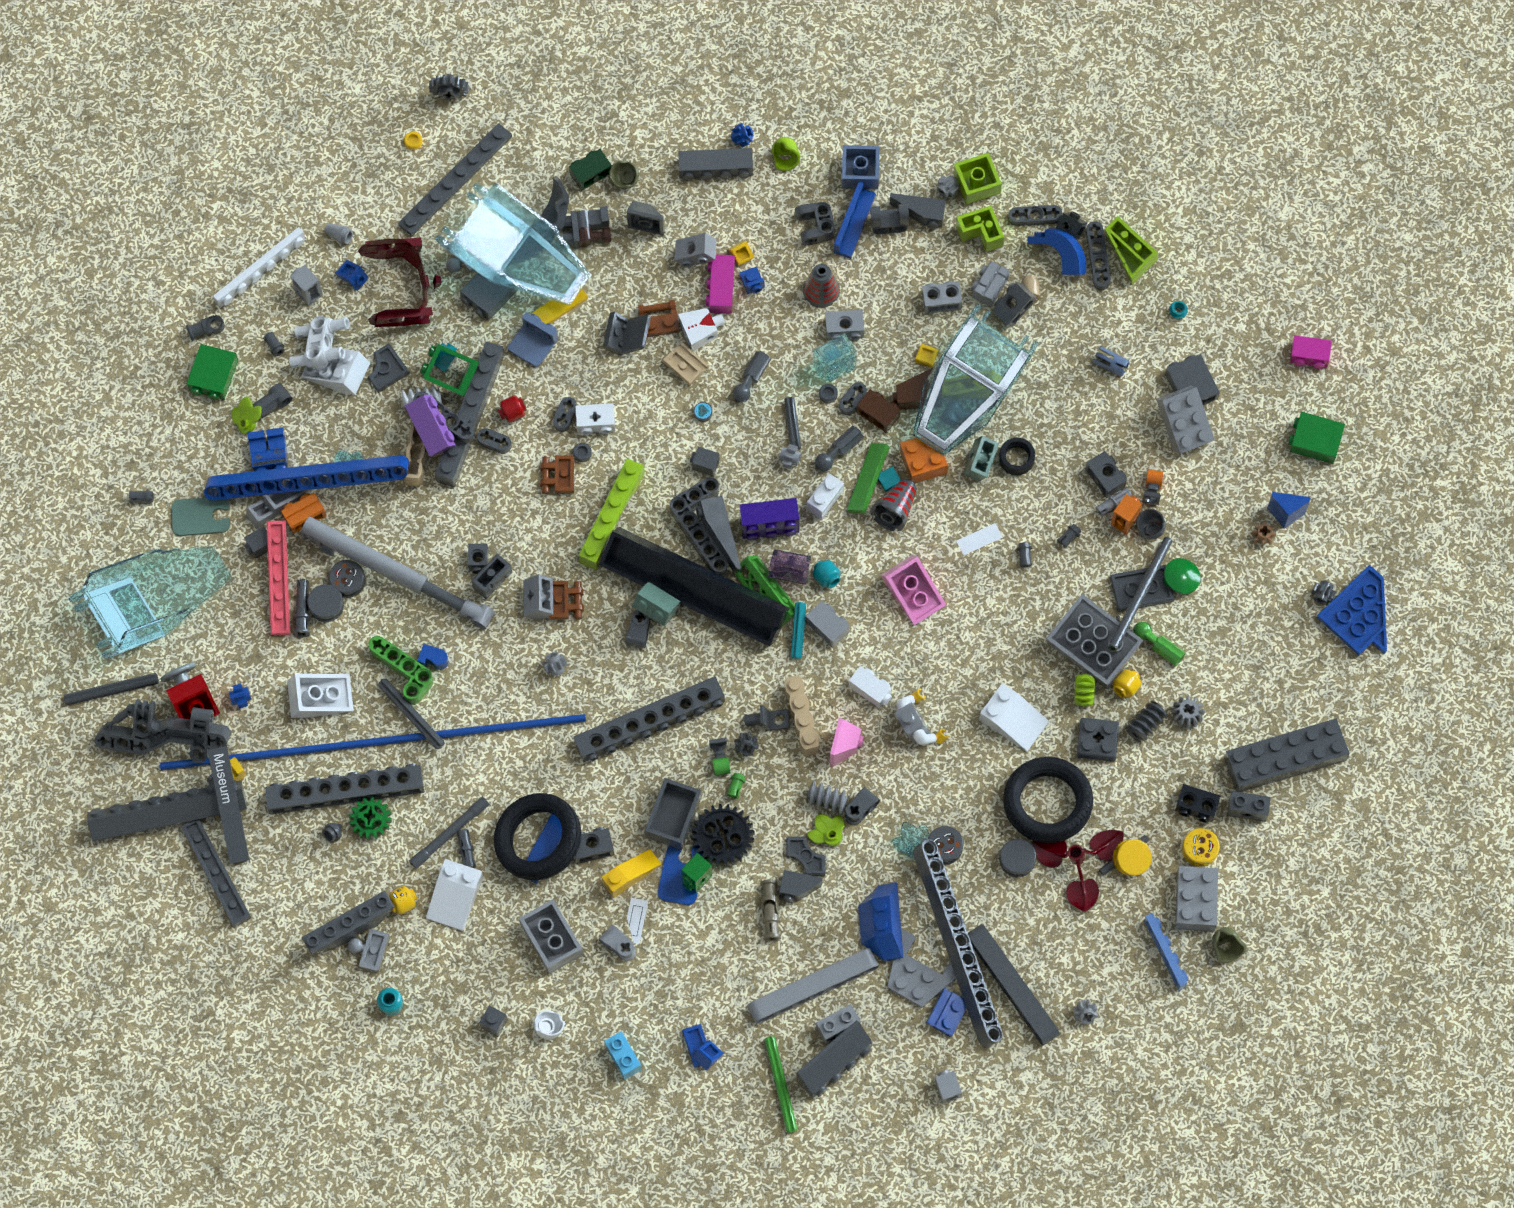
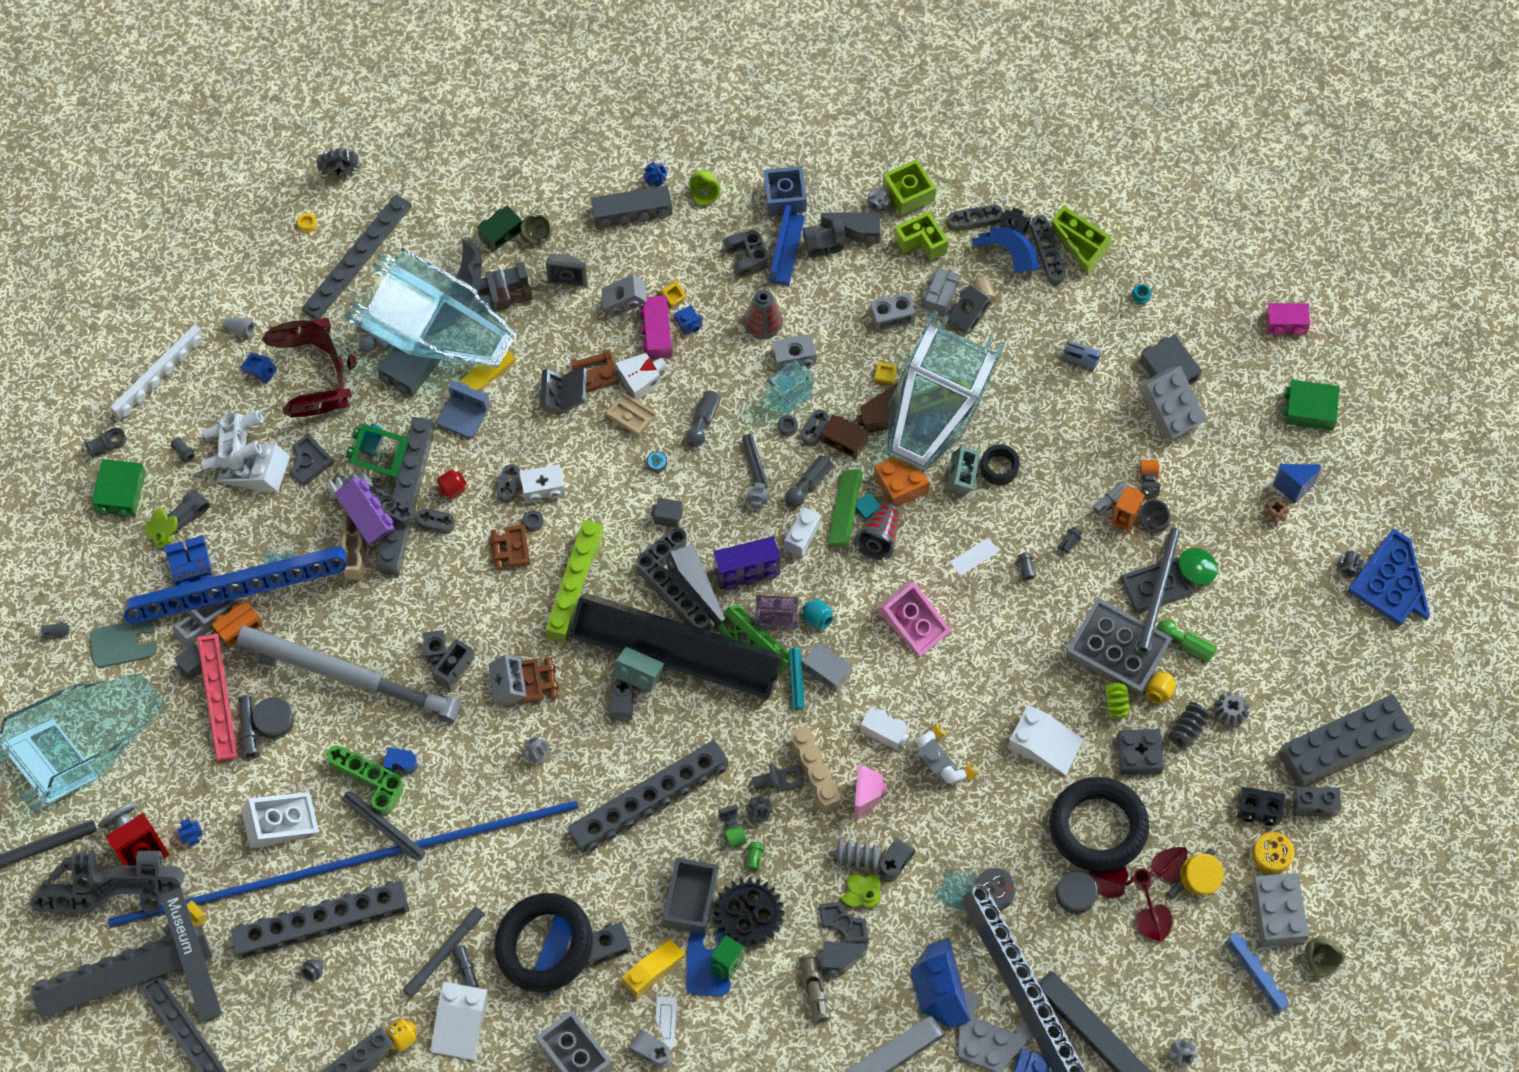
camera: 10 degrees left, 5 degrees down
light grey brick [290,265,323,306] -> none
dark grey head [329,560,366,598] -> none
green gear [349,797,392,840] -> none
dark grey brick [1085,451,1127,499] -> none

